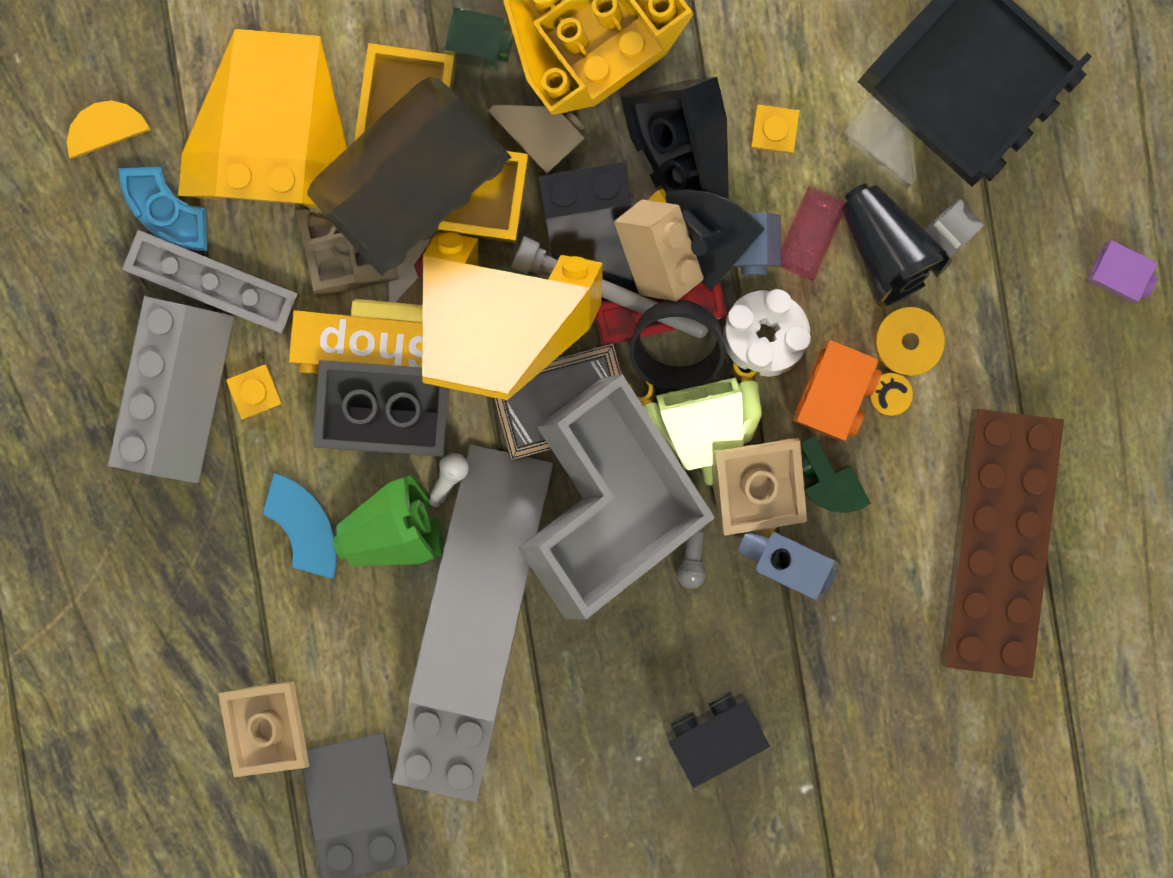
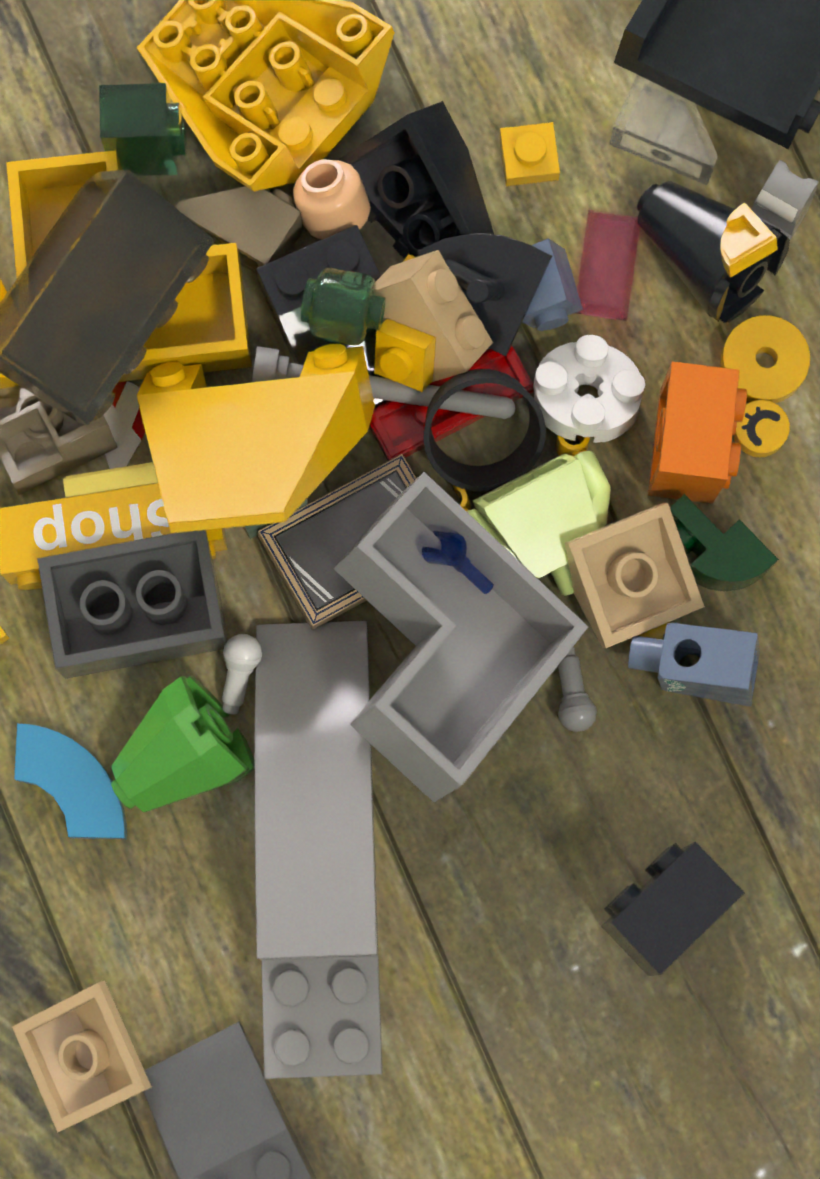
camera: 20 degrees left, 10 degrees down
none -> light nougat head [293,160,370,240]
none -> clear green head [301,267,386,346]
none -> yellow plate [374,318,436,392]
none -> clear blue hand [422,531,494,594]
none -> yellow tile [720,203,778,278]

